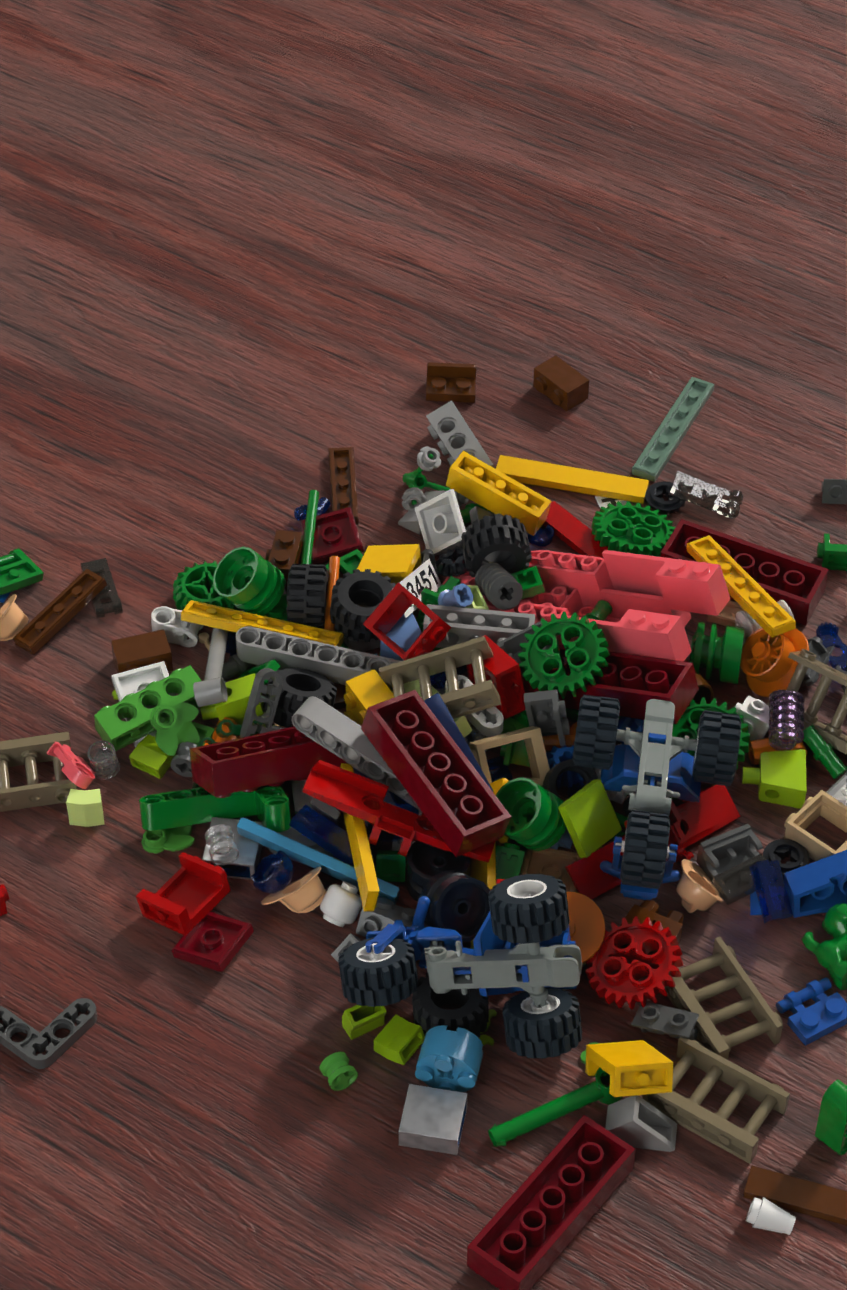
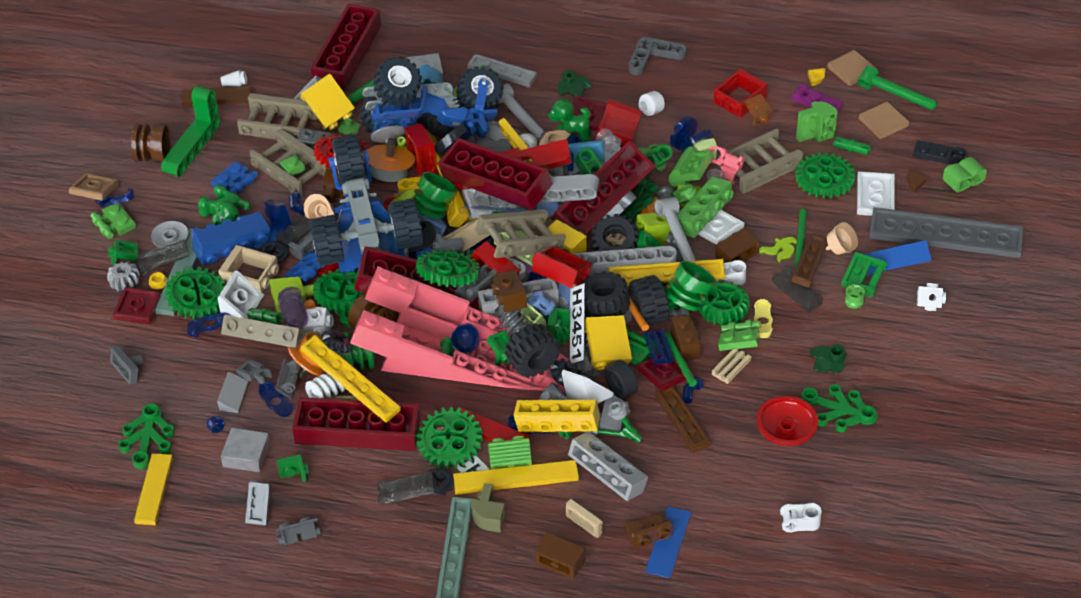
camera: 160 degrees right, 0 degrees up
none -> bright green plate [280,155,305,176]
none -> blue plate [285,252,326,282]
none -> clear blue arm [288,193,305,216]
none -> black gear [322,330,353,353]
none -> clear blue hair [450,323,481,354]
none -> light grey tile [468,54,537,87]
none -> olive brick [471,483,505,533]
none -> bright green brick [488,436,532,470]
none -> reddish brown brick [491,270,527,313]
none -> light grey piece [498,84,546,141]
none -> green animal [547,98,592,143]
none -> dark green plate [557,70,592,97]
none -> tan tile [566,499,602,538]
none -> black tyre [604,360,638,399]
none -> white head [639,91,665,116]
none -> clear blue tile [644,329,674,365]
none -> blue sticker [645,506,691,578]
none -> bright green brick [669,146,713,187]
none -> clear blue tile [670,116,697,150]
none -> clear blue tile [679,130,714,152]
none -> tan tile [712,349,751,384]
none -> bright green plate [718,320,761,351]
none -> light yellow piece [753,299,773,338]
none -> red dish [757,396,818,446]
none -> lime piece [759,237,796,262]
none -> white piece [780,503,821,532]
none -> green bar [794,209,807,267]
none -> green plant [801,384,878,433]
none -> dark green plate [809,345,847,374]
none -> bright green wheel [845,284,865,309]

